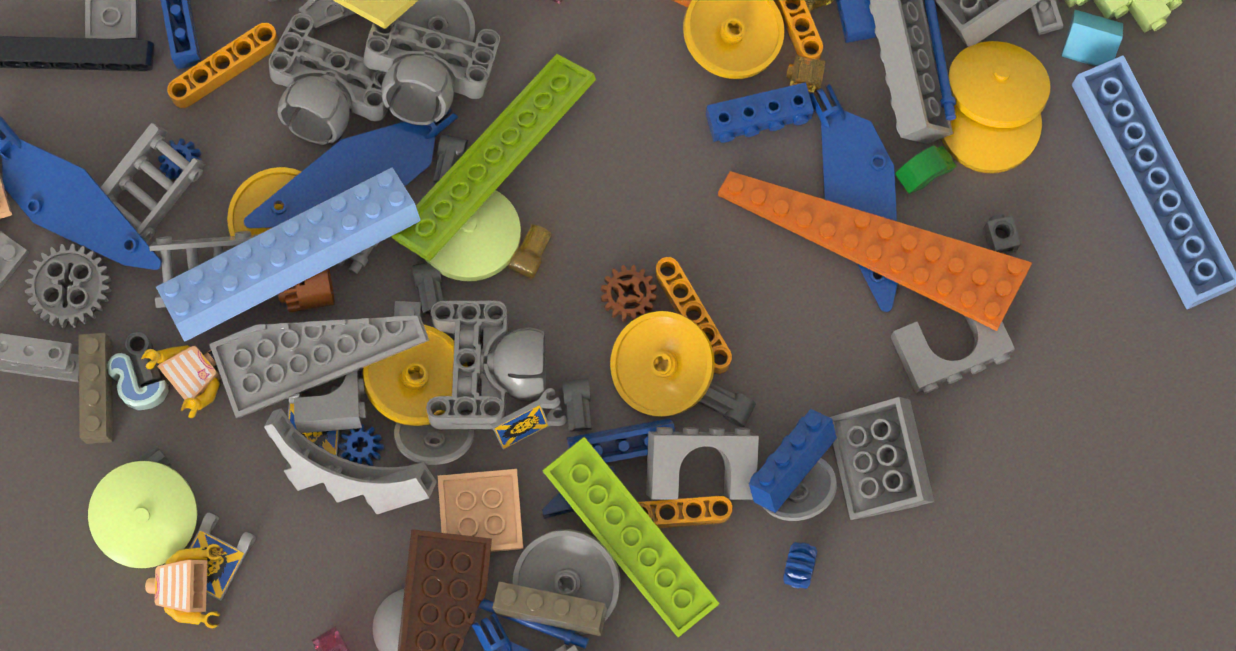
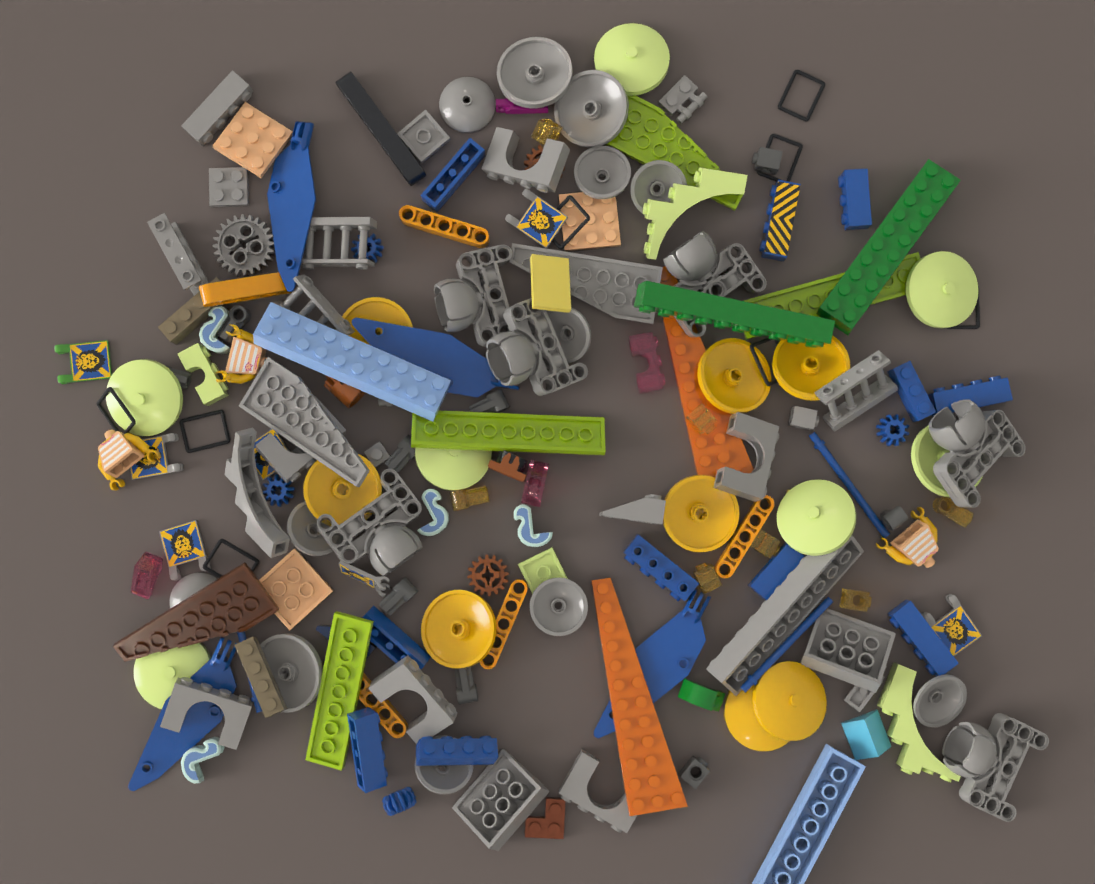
camera: 50 degrees right, 10 degrees up
none -> flag [54,340,112,384]
none -> black piece [96,387,136,434]
none -> flag [159,520,211,581]
none -> yellowish green arch [178,343,229,406]
none -> black piece [179,410,230,453]
none -> light orange beam [199,272,296,307]
none -> black piece [203,539,259,578]
none -> blue brick [347,707,388,793]
none -> animal [417,489,449,536]
none -> dark orange piece [488,451,528,483]
none -> animal [514,504,553,547]
none -> yellowish green tile [518,547,568,594]
none -> clear pink arch [521,460,549,507]
none -> copper plate [525,797,565,839]
none -> light grey dish [530,577,588,636]
none -> light grey slope [599,494,666,524]

